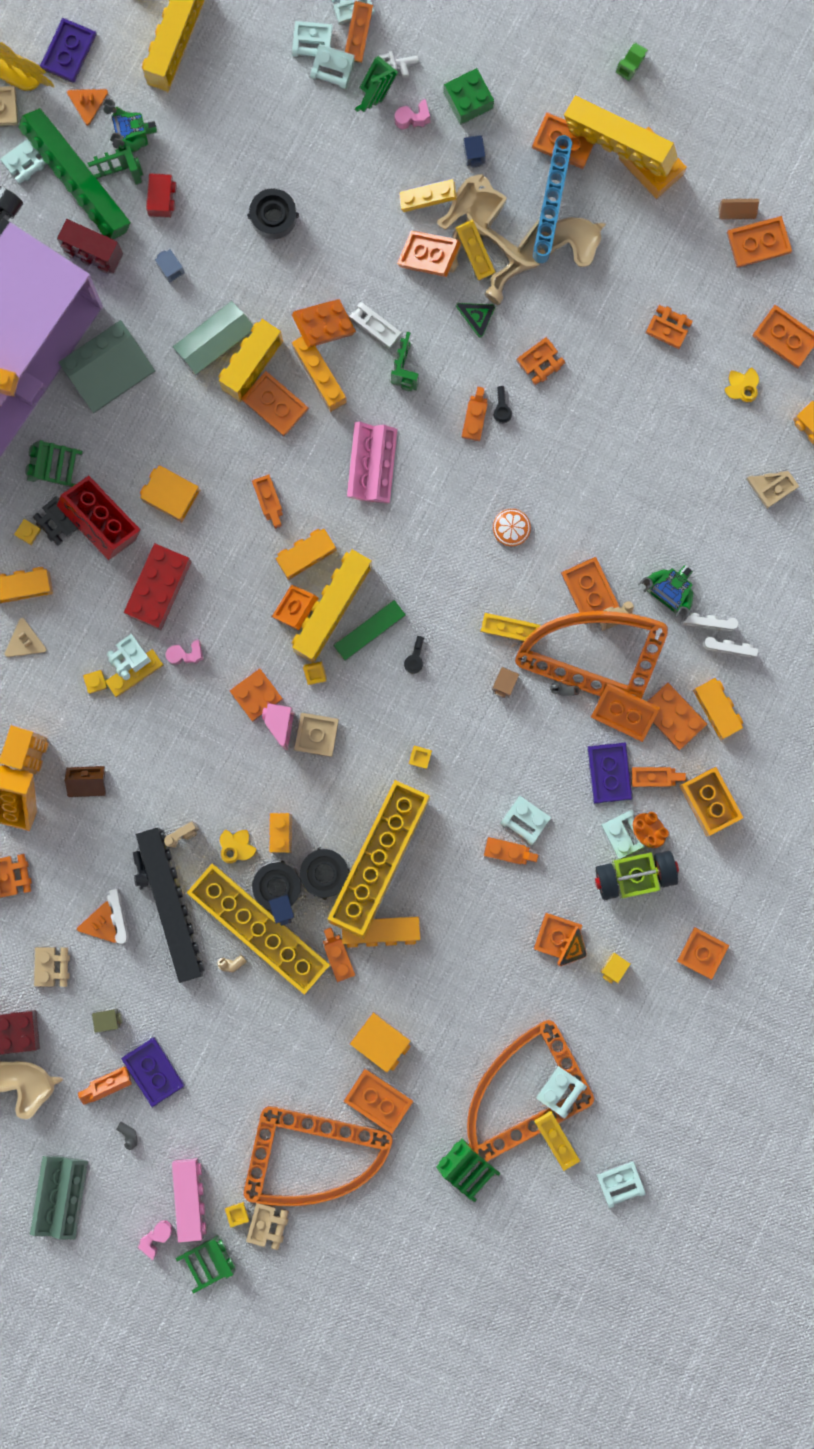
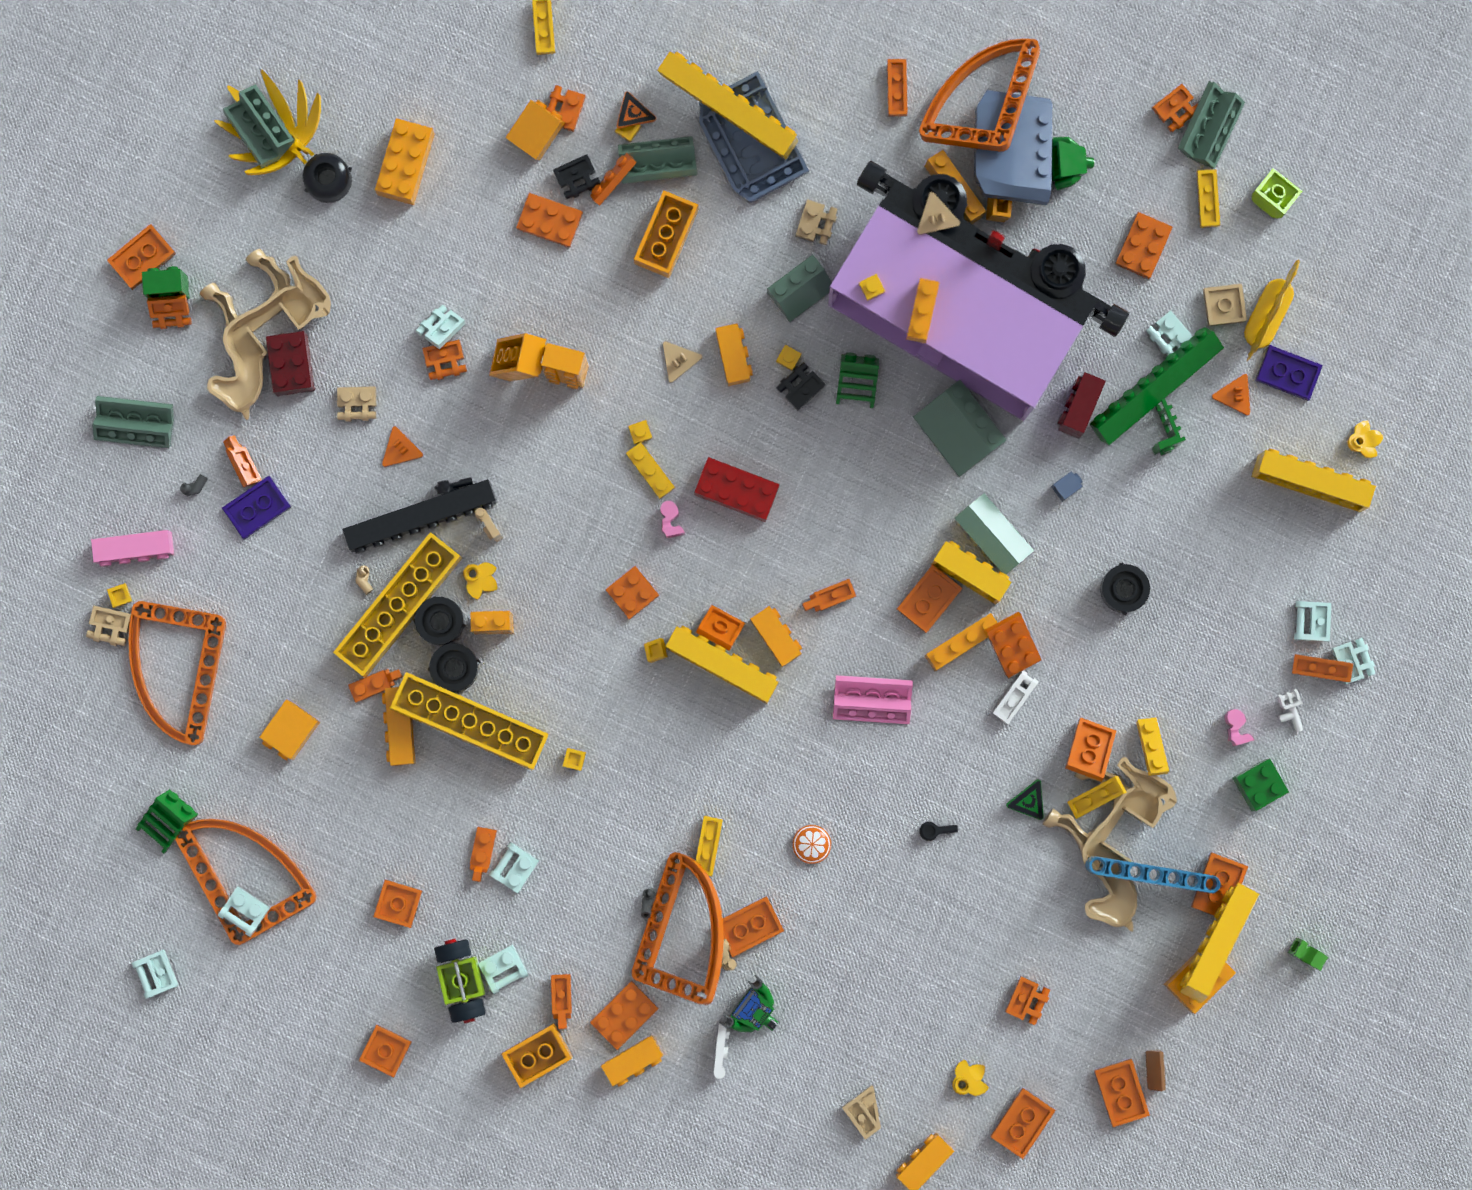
camera: 85 degrees right, 0 degrees up
red brick [57,475,141,560] -> none
reddish brown panel [64,766,106,797] -> none
olive brick [92,1008,123,1033] -> none
torso [103,98,157,152] -> none
light aqua plate [107,634,151,680] -> none
white plate [107,889,129,944] -> none
bright pink leg [138,1220,173,1260] -> none
light orange brick [140,465,201,523] -> none
red brick [146,173,177,218] -> none
green plate [175,1235,236,1294] -> none
bright pink slope [262,704,294,750] -> none
dark blue brick [269,895,295,926] -> none
tan plate [294,713,339,757] -> none
light aqua plate [310,44,355,89] -> none
green tile [333,600,406,661] -> none
orange plate [343,1068,414,1134] -> none
green plate [355,56,399,112] -> none
green plate [391,332,419,391] -> none
black plate [404,636,424,674] -> none
orange hinge [462,386,487,441] -> none
dark blue brick [463,135,486,167] -> none
medium nougat brick [492,667,519,698] -> none
orange plate [516,337,565,385] -> none
yellow plate [534,1111,580,1171] -> none
piece [557,927,587,967] -> none
dark purple tile [587,742,632,804] -> none
orange plate [591,683,660,742] -> none
yellow brick [600,953,631,984] -> none
orange dish [633,812,669,848] -> none
white plate [702,637,758,659] -> none

